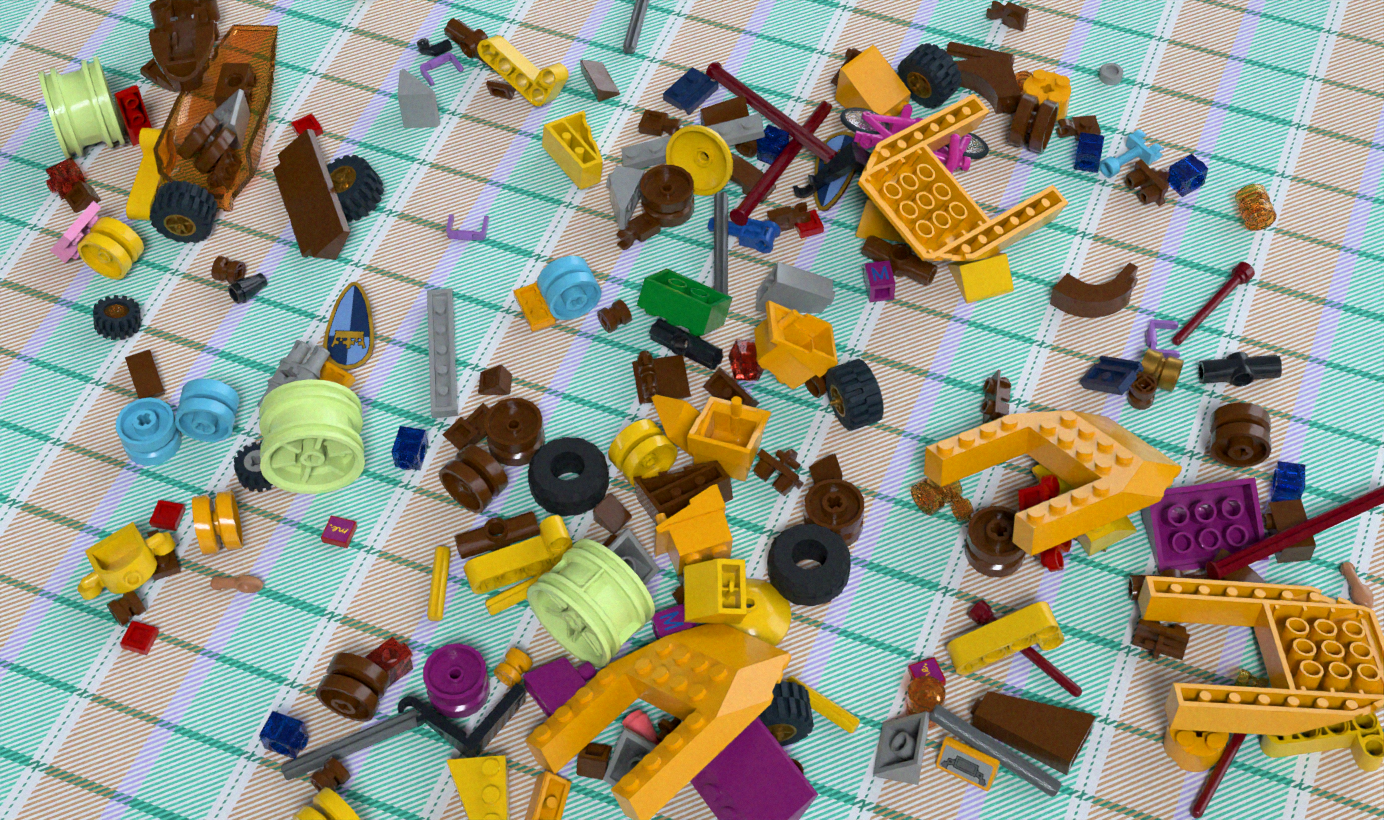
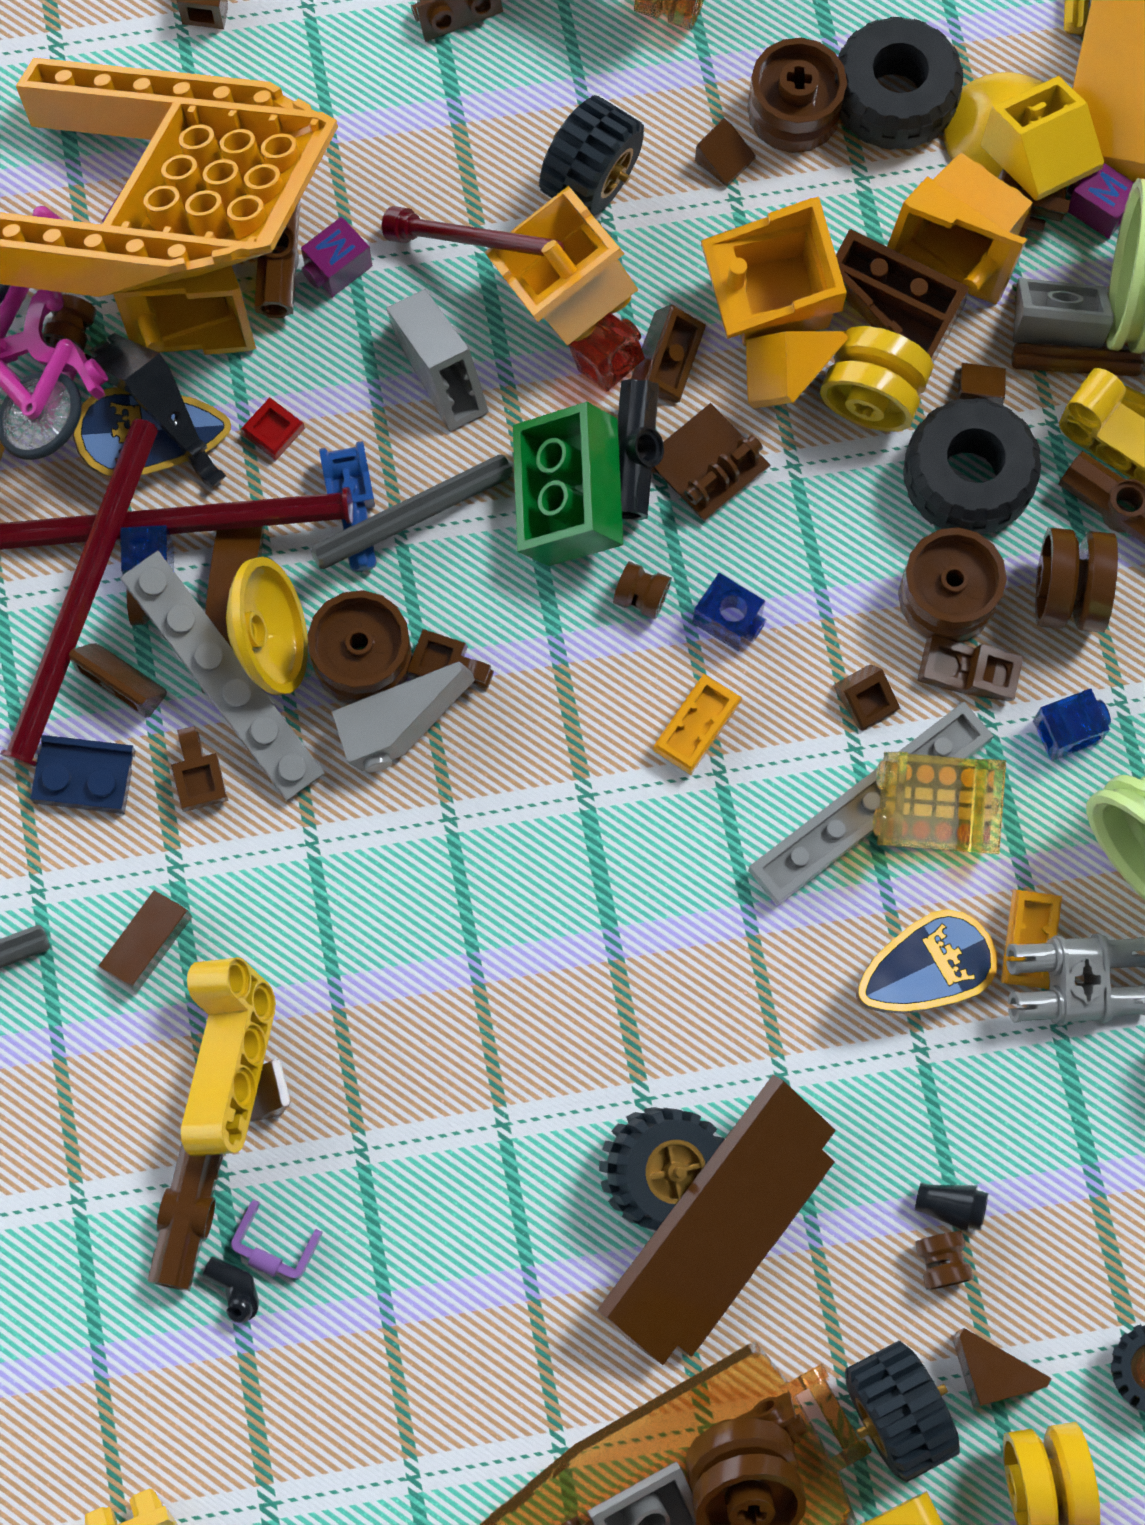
camera: 125 degrees left, 20 degrees up
red tile [291,113,323,136] -> none
light grey slope [397,68,440,128] -> none
medium lavender piece [446,214,489,241] -> none
medium azure wheel [537,256,602,320] -> none
yellow wedge [542,110,603,190] -> none
reddish brown hips [753,449,804,496] -> none
reddish brown plate [767,202,811,232] -> none
none -> dark red piece [381,206,565,256]
none -> clear blue brick [692,573,767,651]
none -> clear yellow panel [873,752,1006,854]
none -> reddish brown slope [953,1328,1052,1408]

